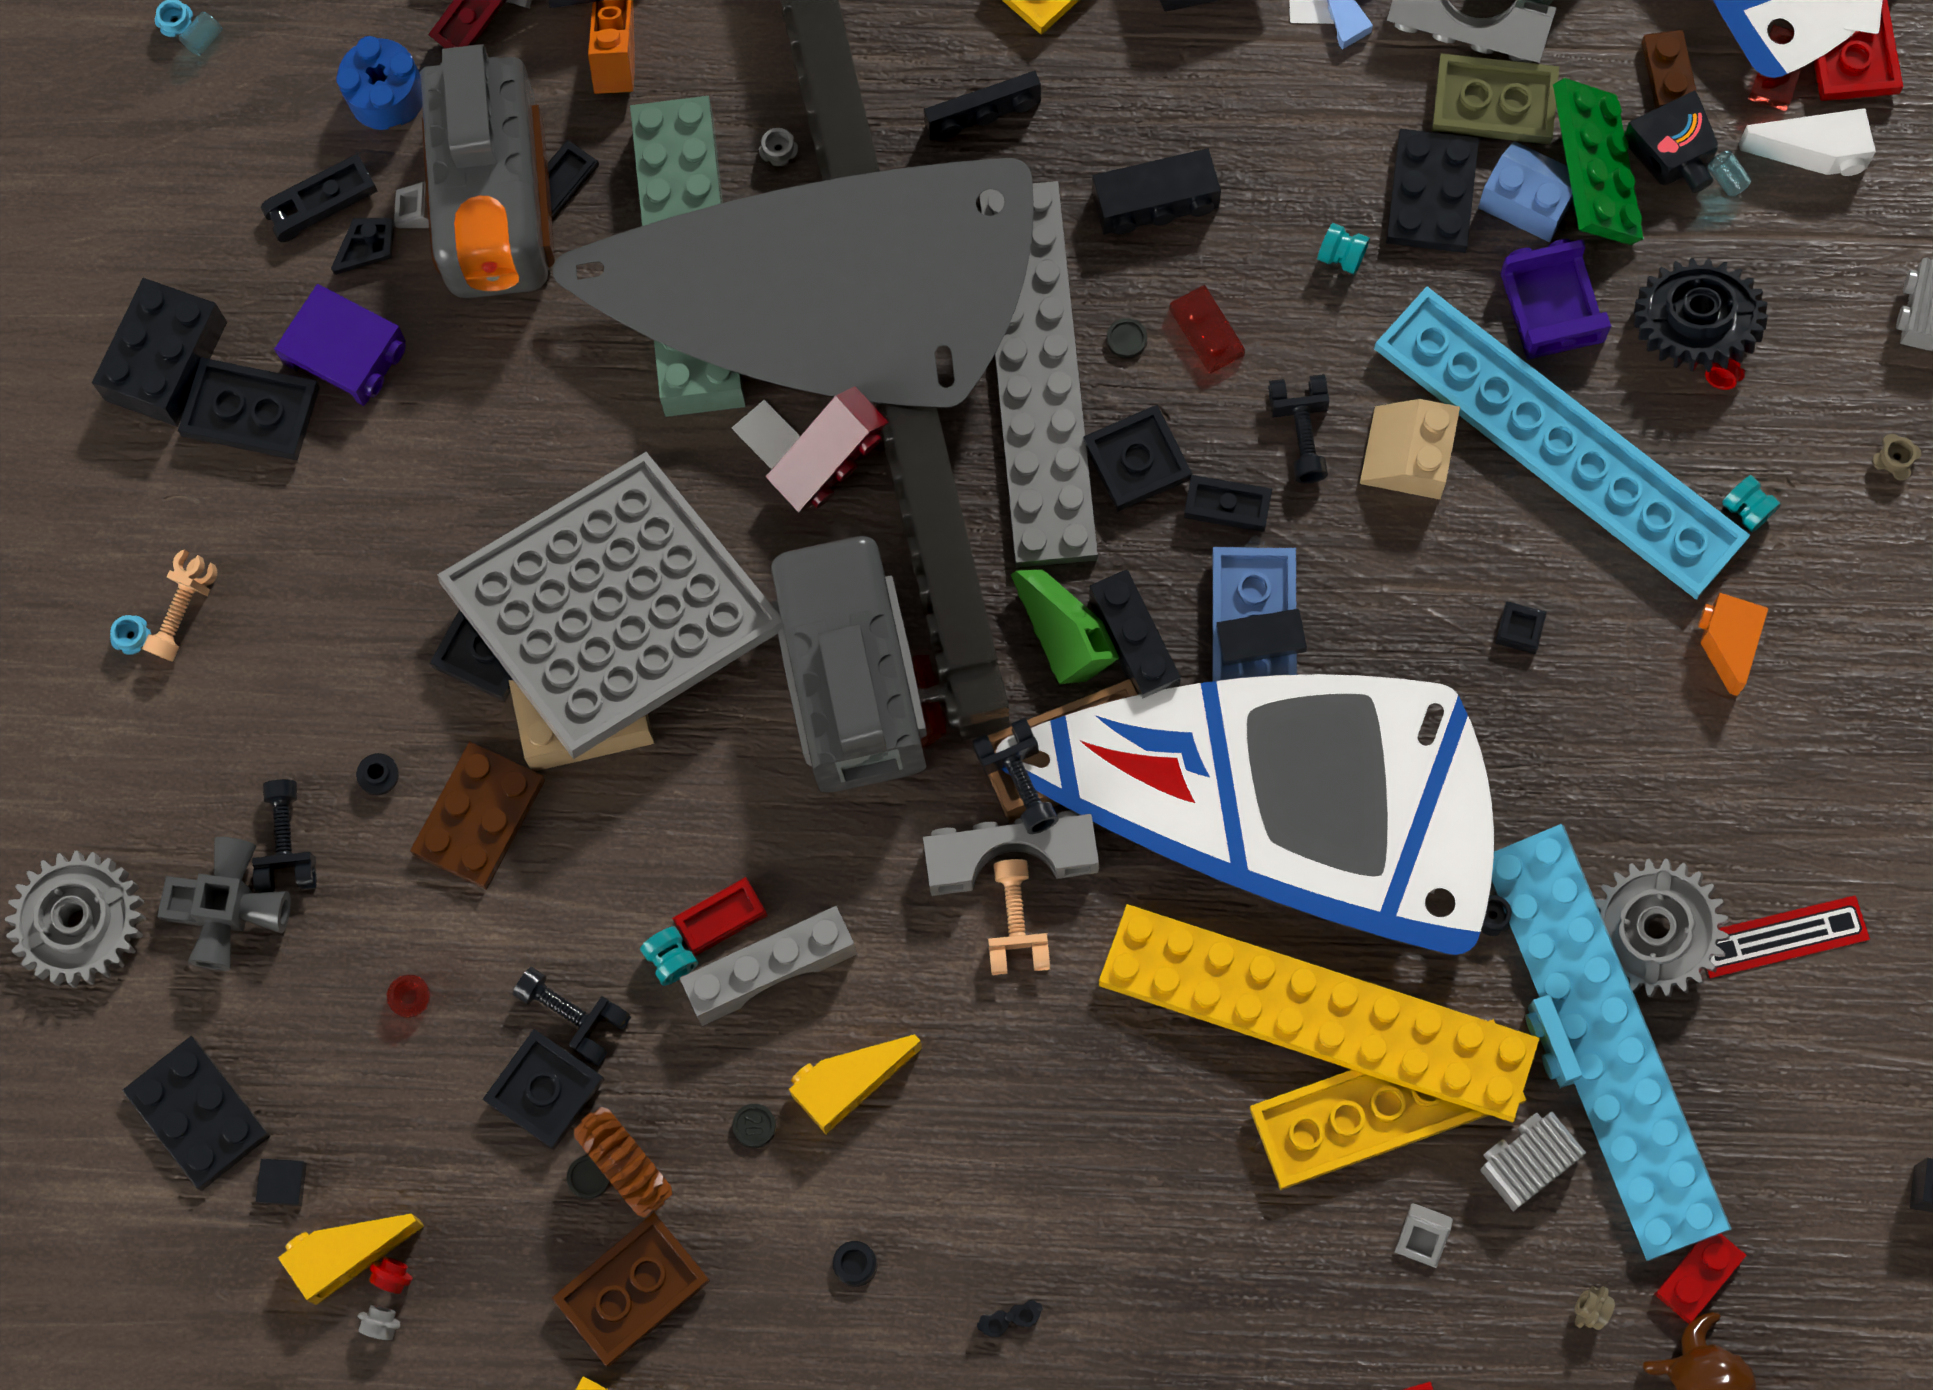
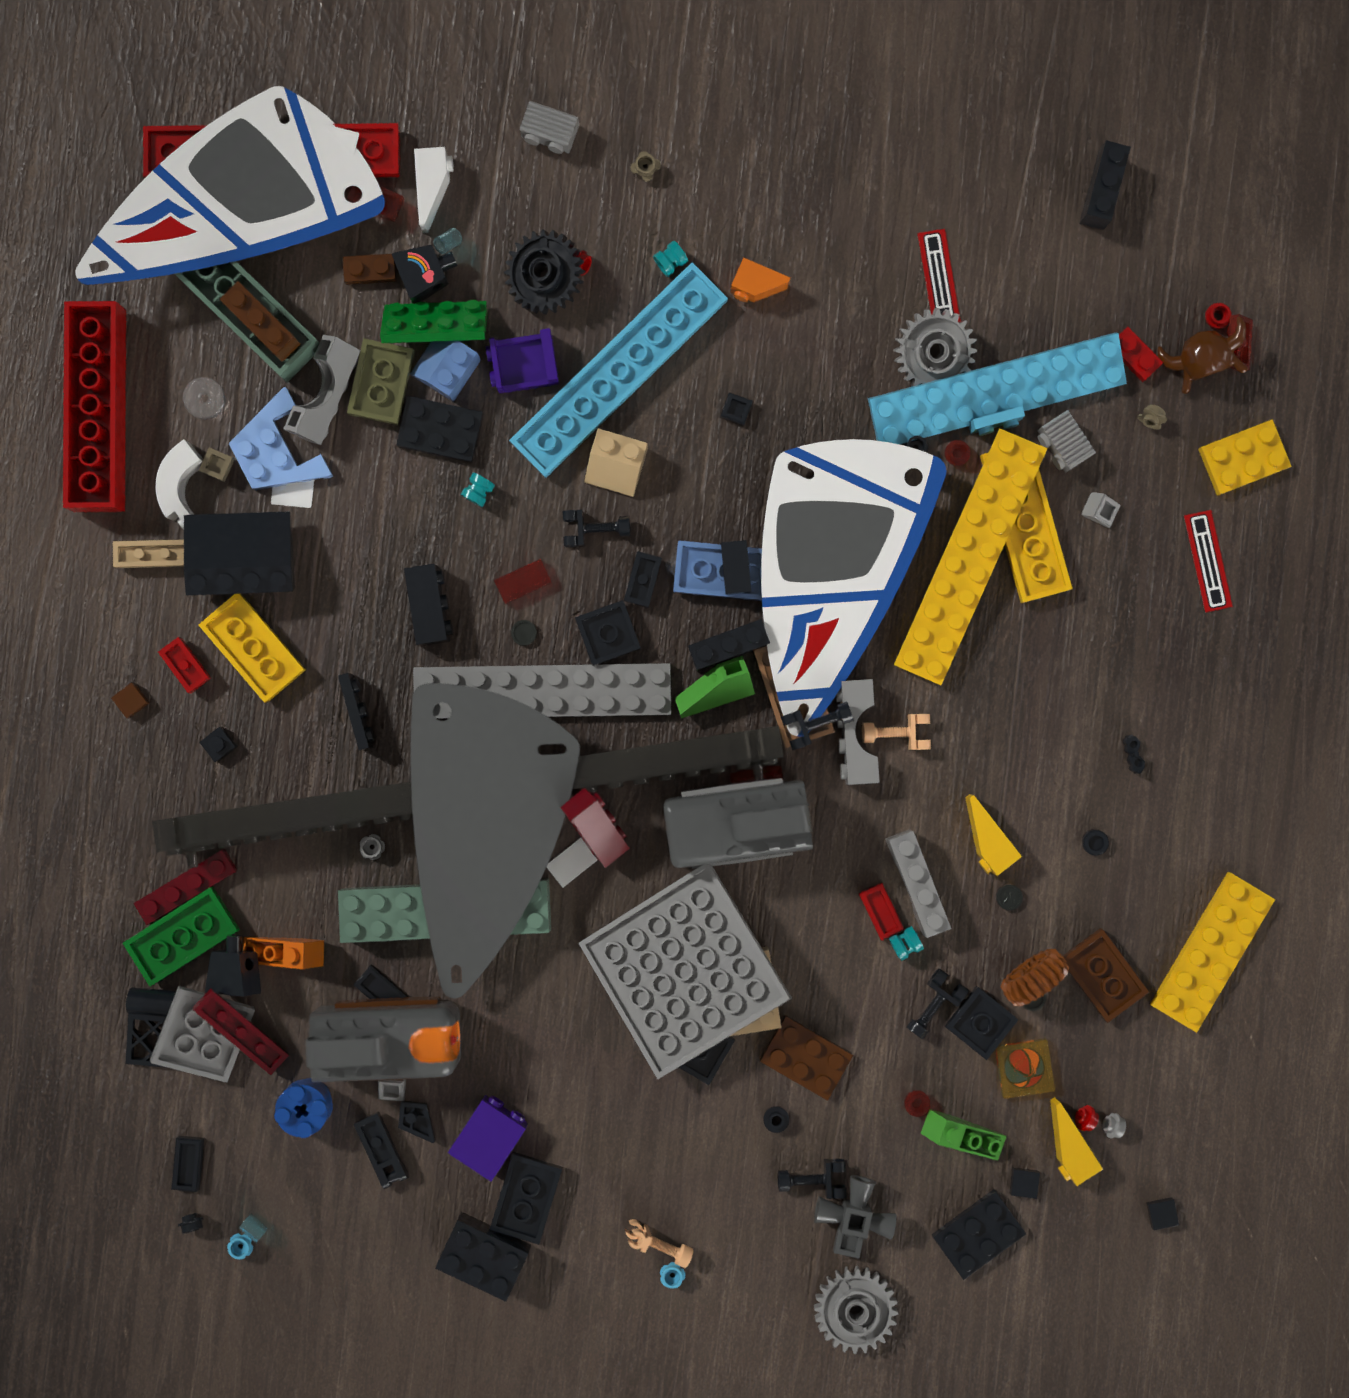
camera: 90 degrees left, 15 degrees up
none -> bright green slope [921,1109,1007,1161]
none -> clear red plate [944,440,971,466]
none -> clear yellow tile [995,1038,1055,1099]

